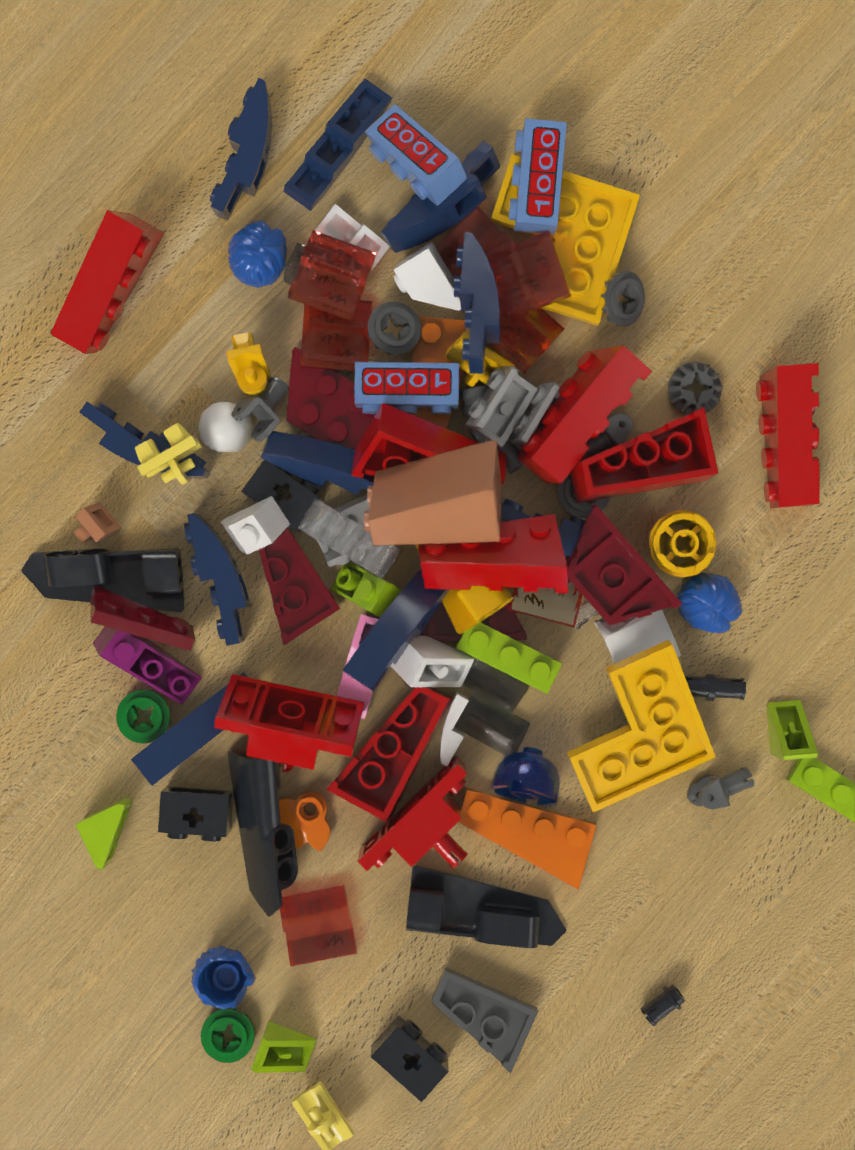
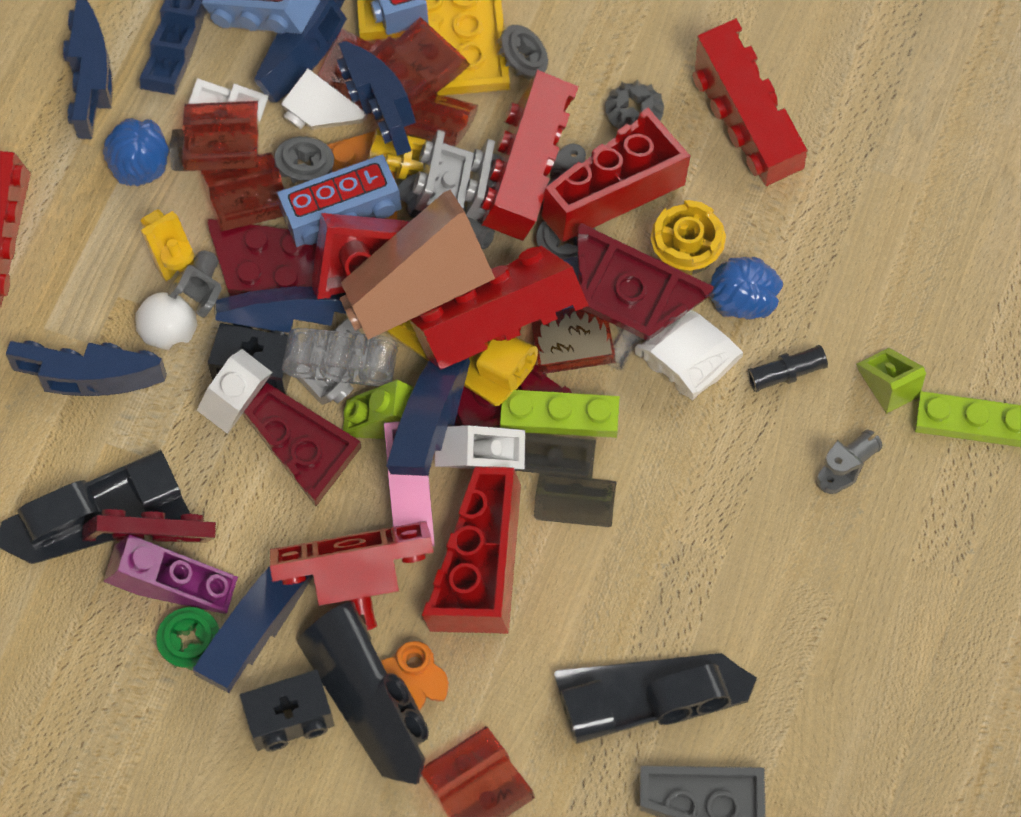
camera: 20 degrees left, 25 degrees down
nougat tile [74,502,121,543] -> none
lime slope [75,798,132,870] -> none
light yellow hips [135,423,202,485] -> none
dark blue slope [184,513,251,646] -> none
red brick [357,755,468,871] -> none
white slope [440,691,469,766] -> none
orange wing [459,787,596,890] -> none
clear blue cylinder [491,747,560,806] -> none
yellow plate [567,640,716,813] -> none
black pin [641,984,685,1026] -> none

